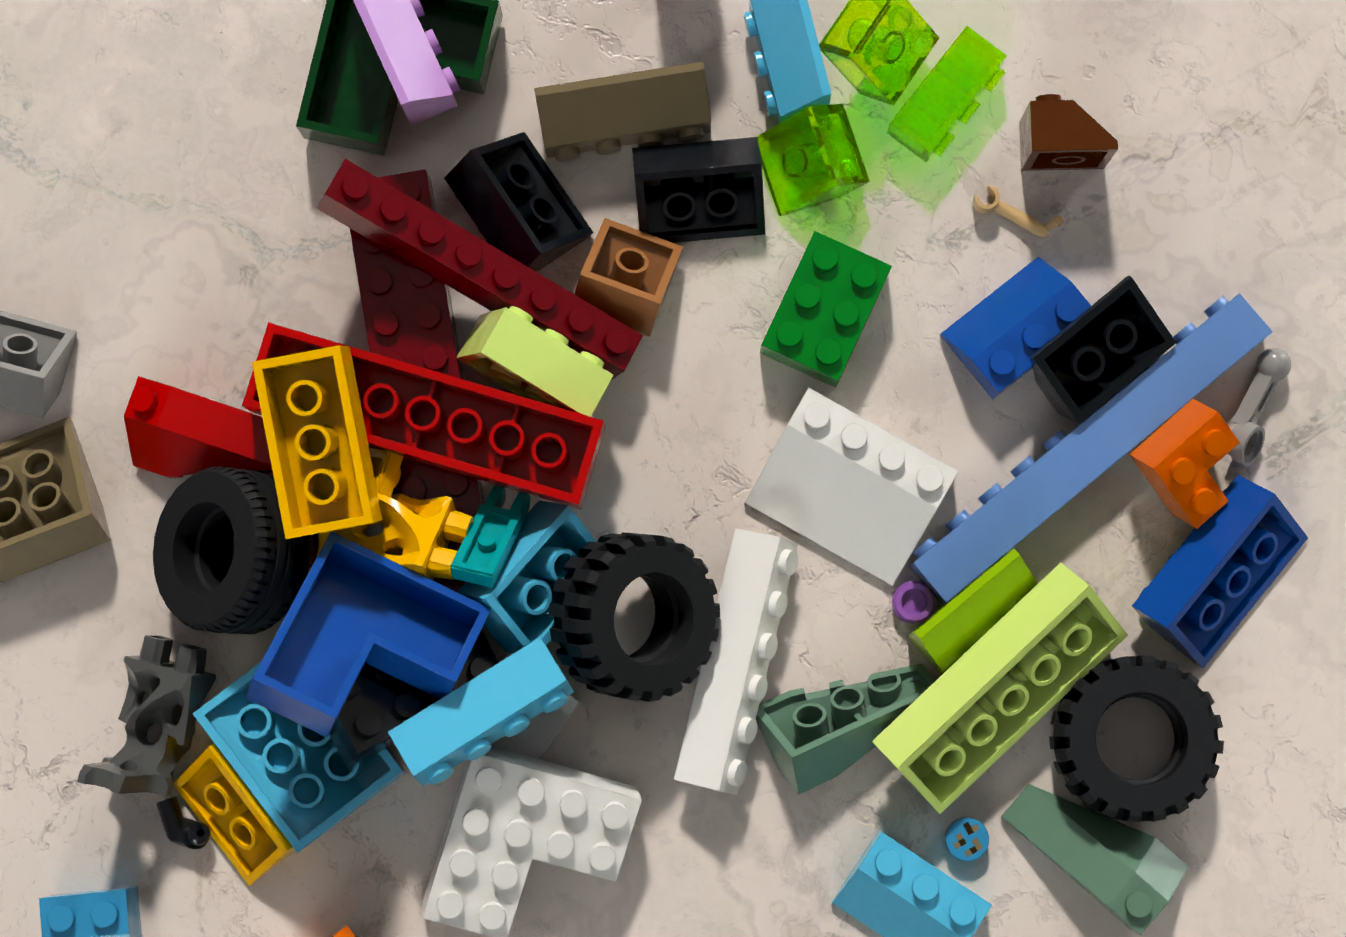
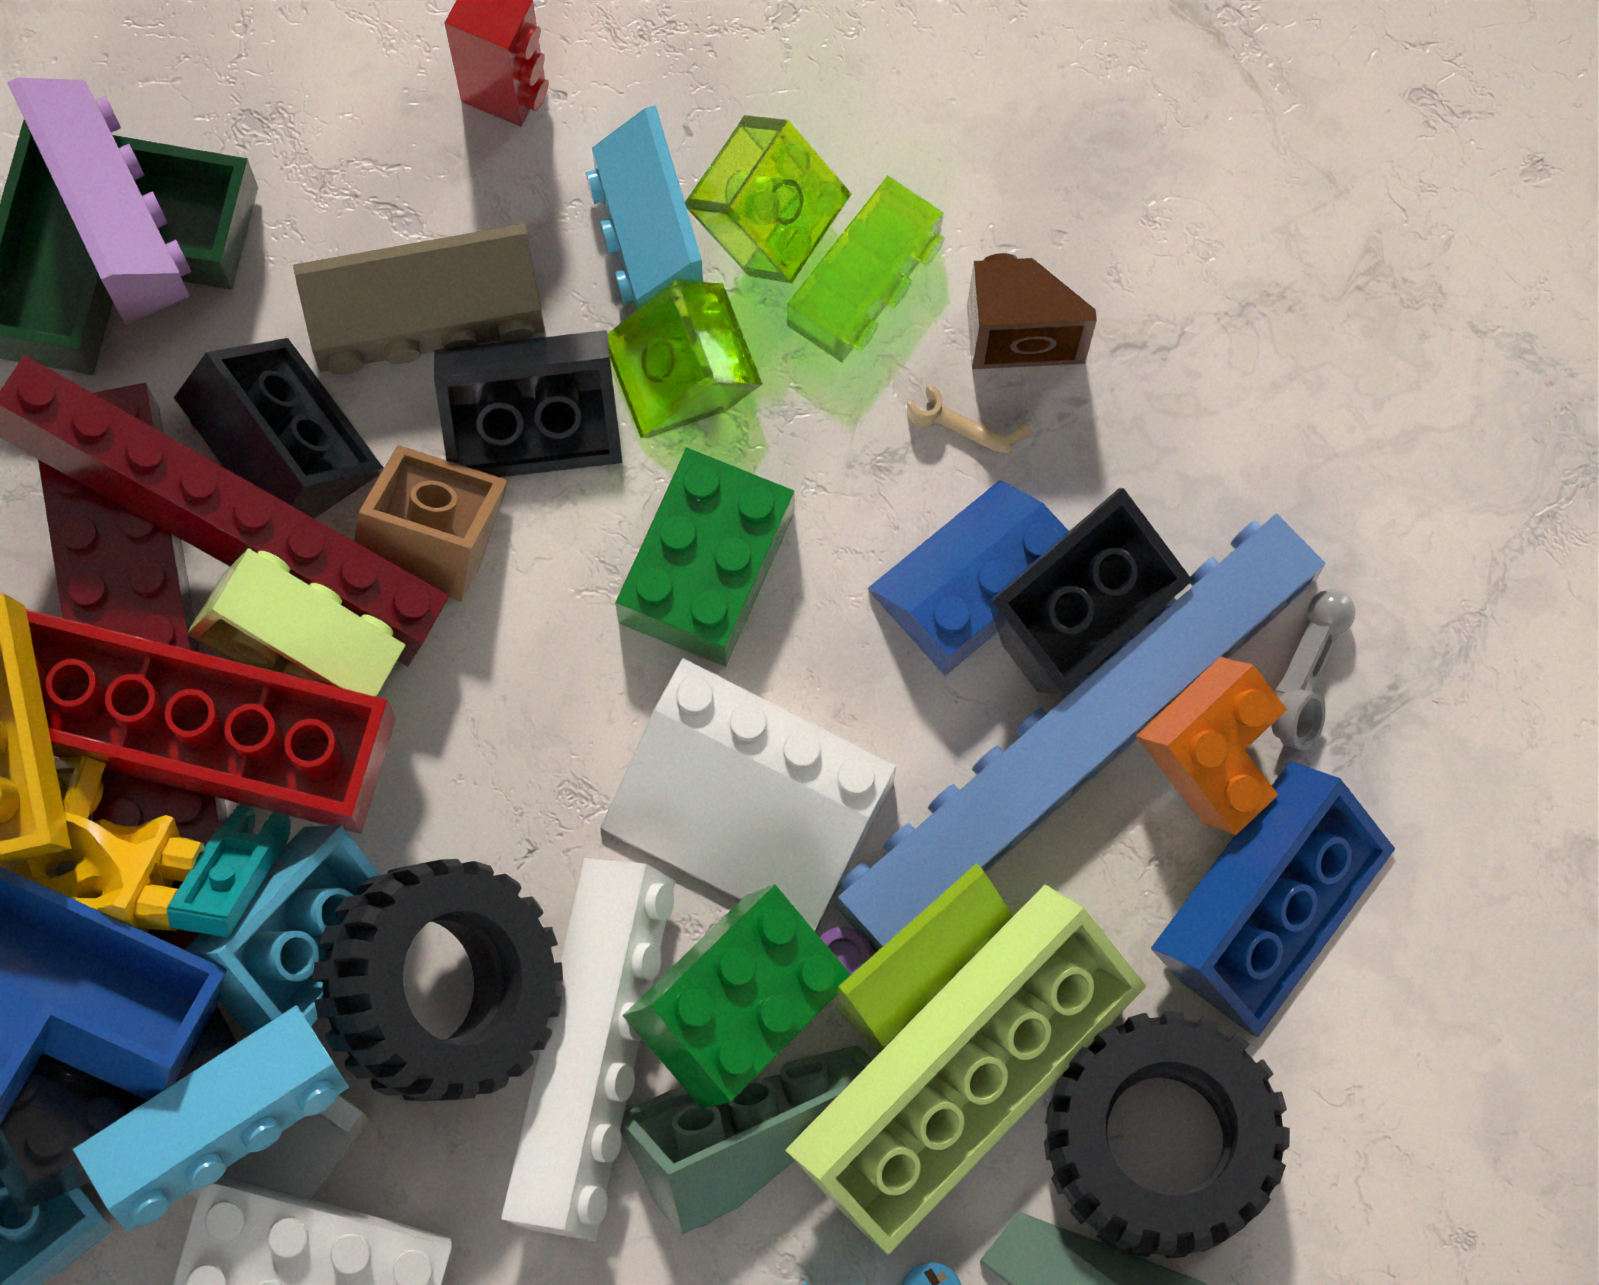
camera: 10 degrees left, 10 degrees down
none -> green brick [622,884,851,1109]

